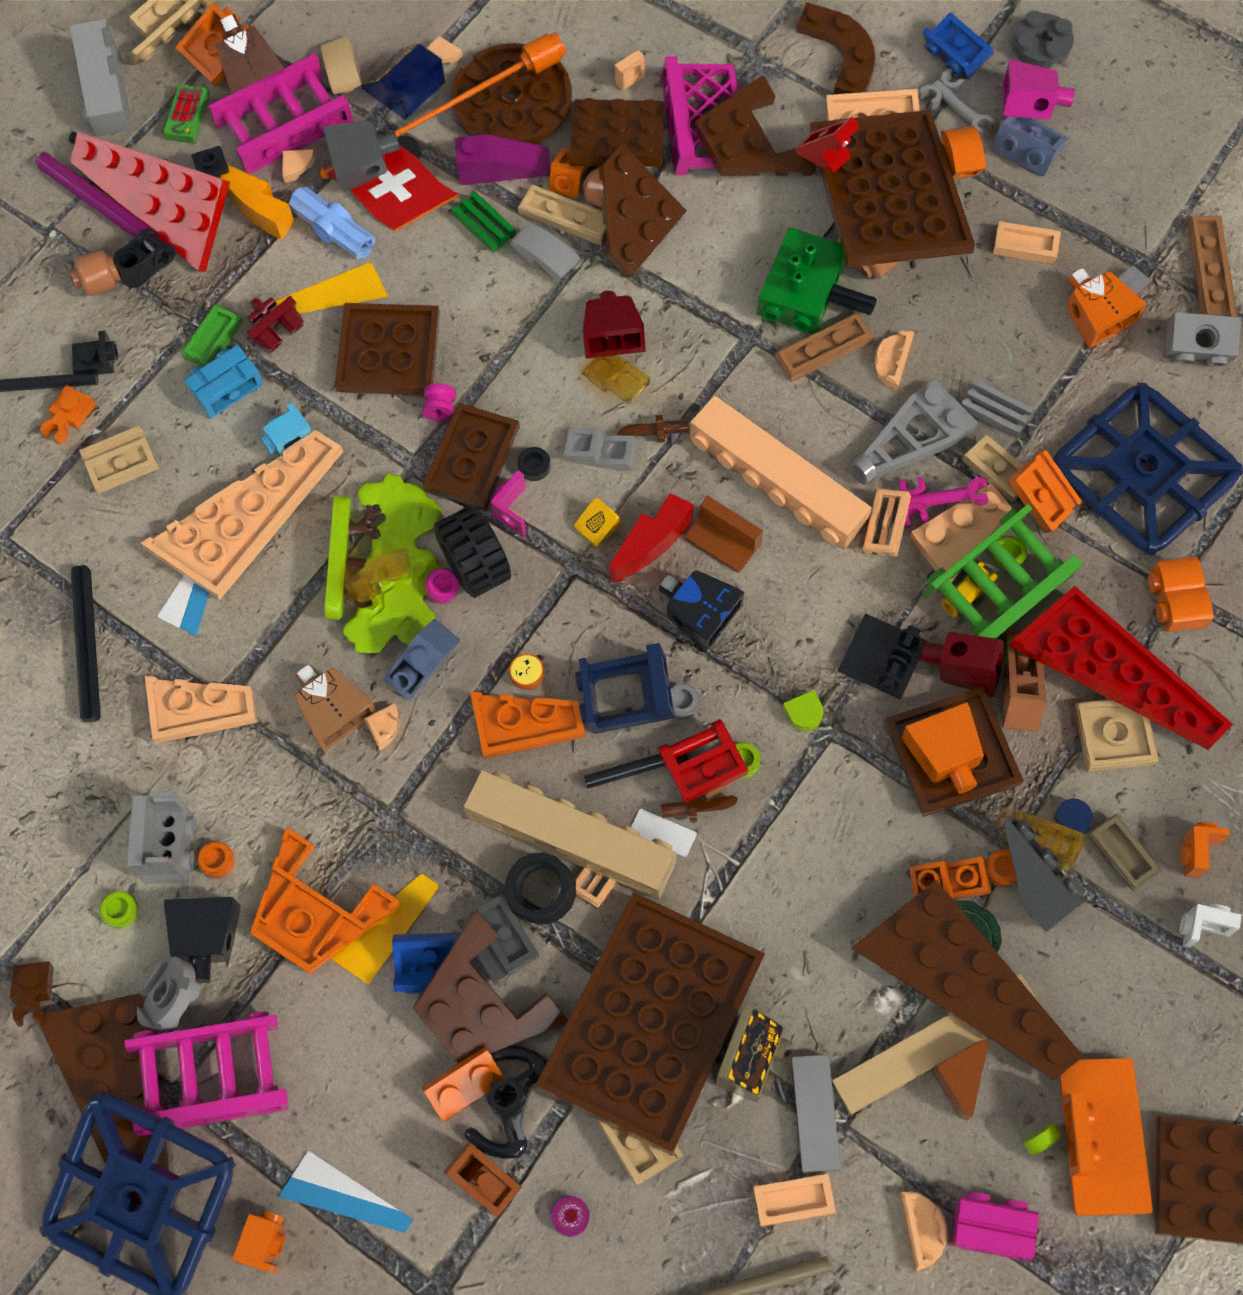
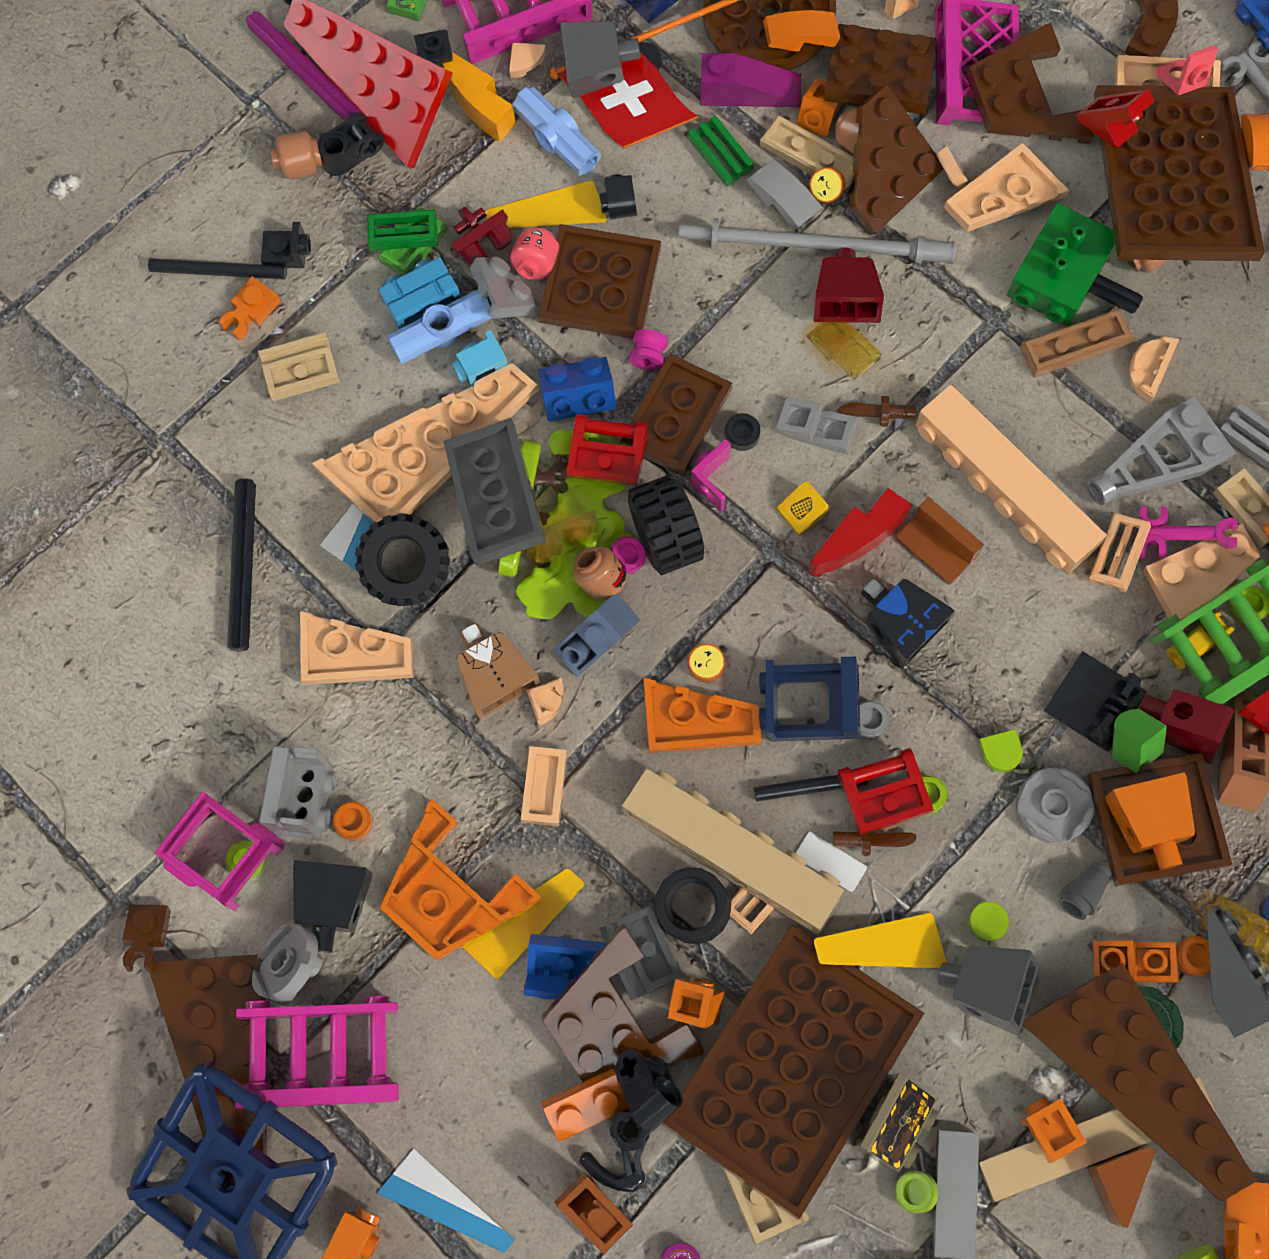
camera: 10 degrees right, 5 degrees up
none -> dark pink piece [154,792,285,911]
none -> black tyre [355,514,450,606]
none -> green tile [367,209,438,251]
none -> light blue piece [387,289,492,365]
none -> dark grey plate [443,418,547,566]
none -> light grey wing [469,257,540,319]
none -> coral head [510,227,559,280]
none -> light nougat tile [521,746,568,826]
none -> blue bracket [538,357,617,421]
none -> red plate [566,414,649,486]
none -> nougat head [572,546,627,601]
none -> black plate [599,174,637,220]
none -> black piece [615,1049,683,1131]
none -> orange brick [667,978,725,1028]
none -> light grey bar [678,218,956,264]
none -> orange slope [763,10,840,52]
none -> light yellow tile [810,167,846,203]
none -> yellow sticker [814,913,947,969]
none -> lime tile [895,1171,939,1213]
none -> light nougat tile [937,146,970,190]
none -> dark grey torso [938,947,1039,1035]
none -> light nougat wing [944,143,1069,232]
none -> lime tile [968,902,1009,942]
none -> light grey tile [1016,767,1094,844]
none -> orange bracket [1020,1096,1087,1163]
none -> dark grey cone [1059,862,1112,920]
none -> bright green piece [1112,709,1167,773]
none -> coral bracket [1156,45,1218,96]

